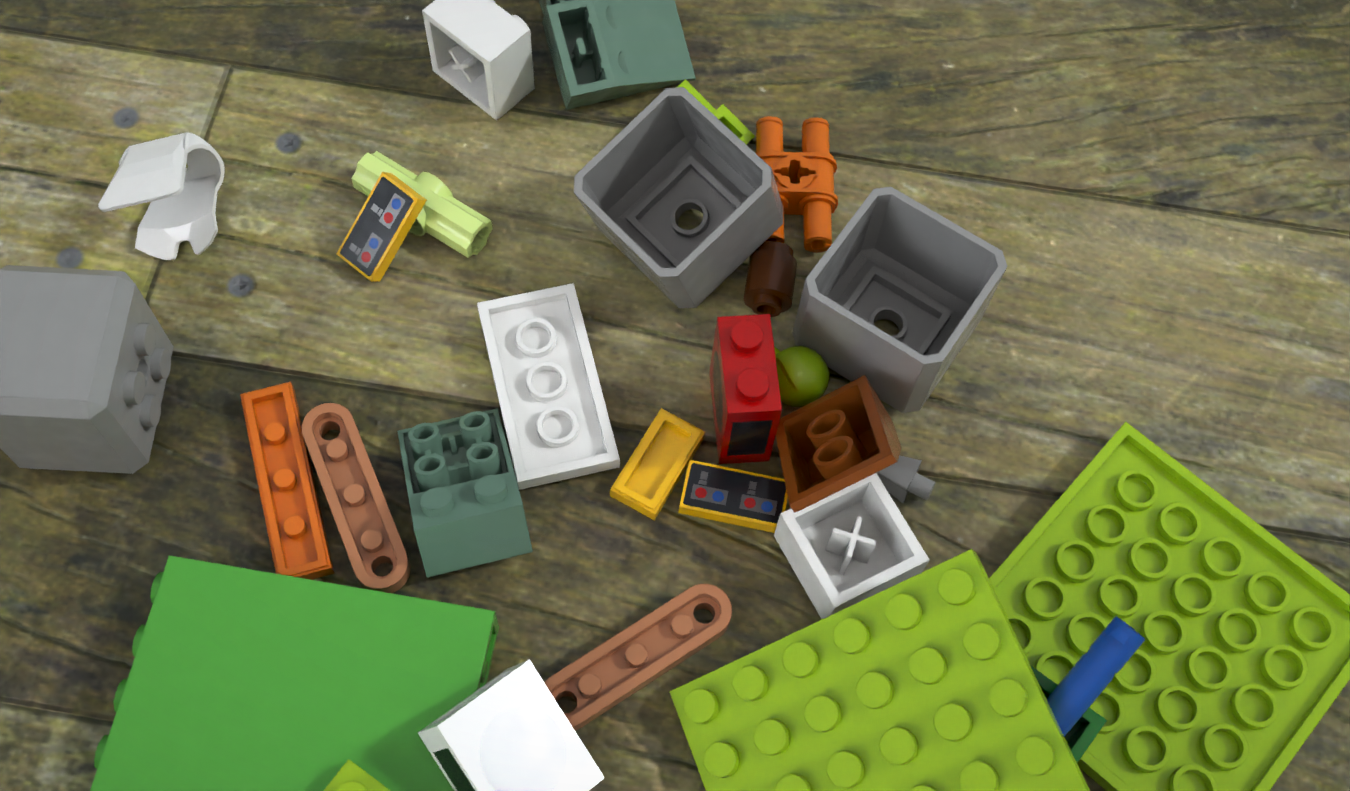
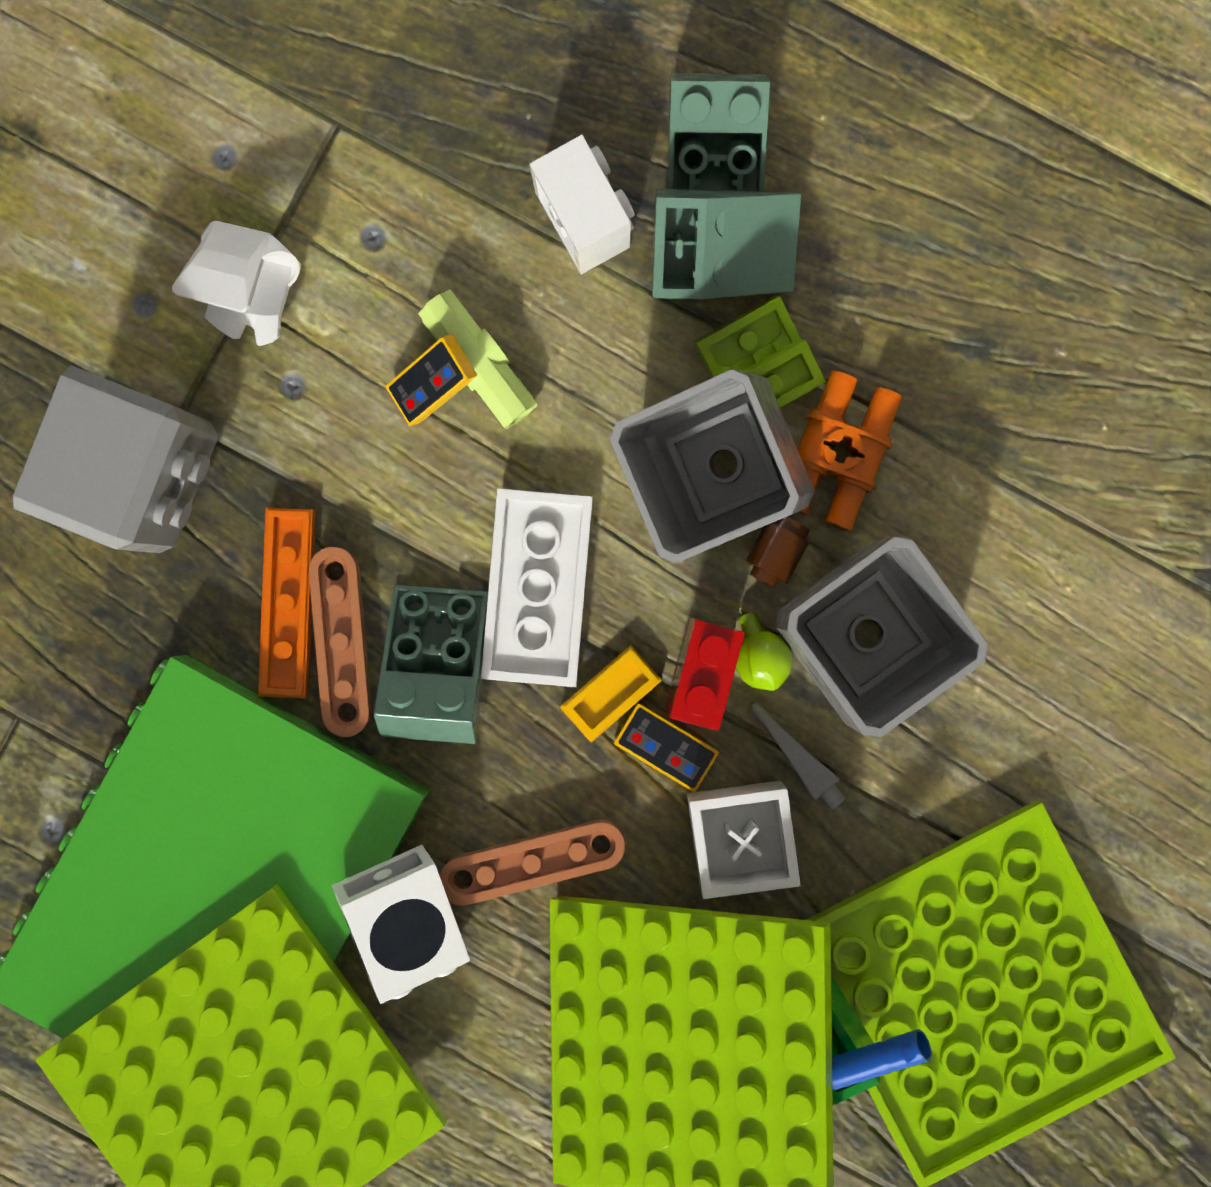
camera: 25 degrees right, 25 degrees up
dark orange slope [776,375,902,513] -> none

